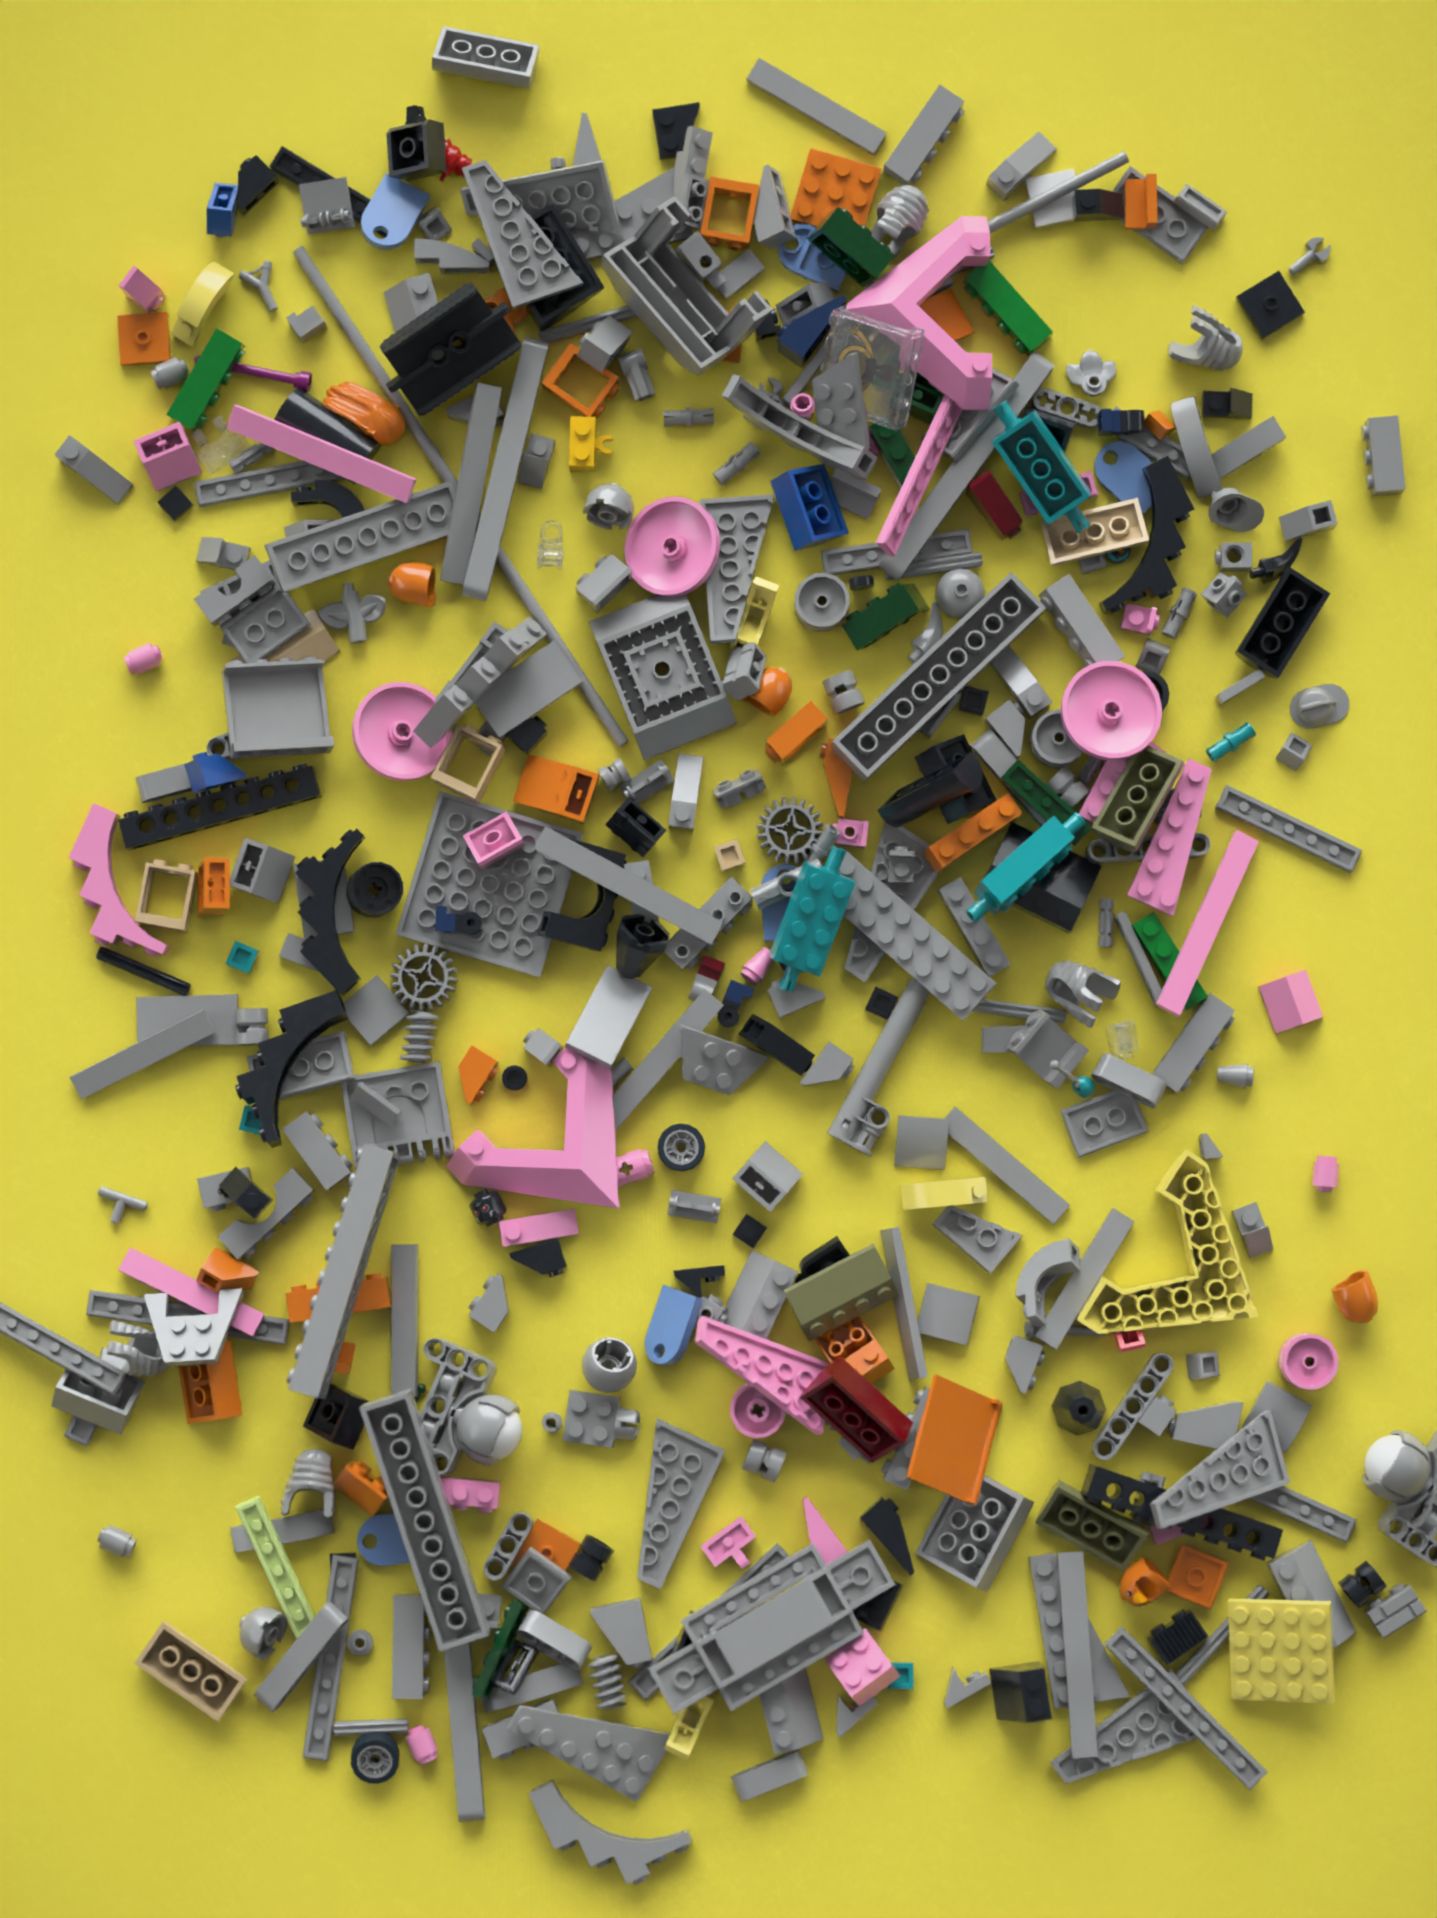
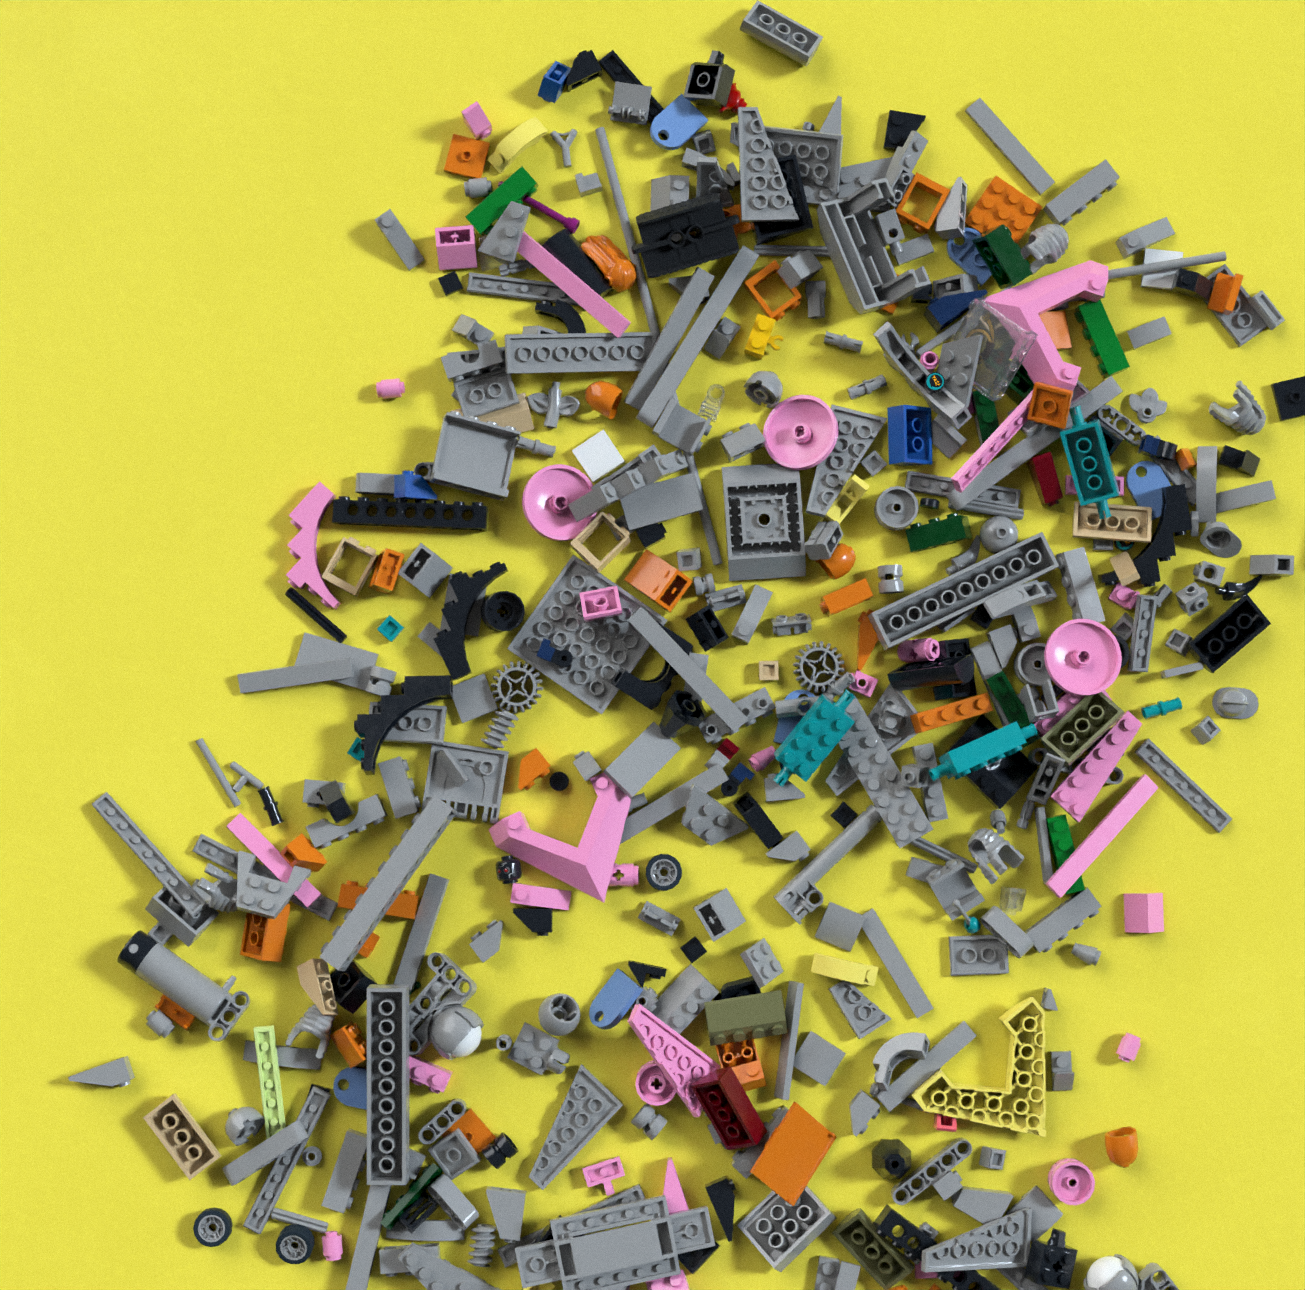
camera: 20 degrees right, 0 degrees up
none -> light grey slope [68,1056,135,1088]
none -> light grey piece [117,930,250,1042]
none -> orange hinge [155,995,196,1030]
none -> wheel [193,1207,233,1247]
none -> light grey bar [196,738,241,807]
none -> black pin [258,786,284,826]
none -> tan slope [297,958,339,1016]
none -> light grey wing [477,201,531,263]
none -> light grey pin [516,436,556,458]
none -> white tile [572,429,625,483]
none -> light grey panel [652,398,712,456]
none -> light grey panel [677,547,702,571]
none -> light grey wing [696,157,734,207]
none -> light grey plate [740,938,784,988]
none -> light grey plate [860,450,887,477]
none -> bright pink piece [897,638,940,663]
none -> light grey brick [900,764,930,788]
none -> black tile [925,372,945,393]
none -> light grey slope [983,580,1057,619]
none -> light grey cylinder [990,809,1007,834]
none -> light grey piece [1021,679,1059,723]
none -> black hinge [1024,1228,1078,1289]
none -> orange plate [1027,381,1073,429]
none -> light grey slope [1027,753,1065,805]
none -> tan tile [1110,550,1140,586]
none -> light grey slope [1127,316,1172,349]
none -> light grey tile [1128,594,1158,672]
none -> light grey slope [1165,629,1192,657]
none -> light grey tile [1190,511,1199,536]

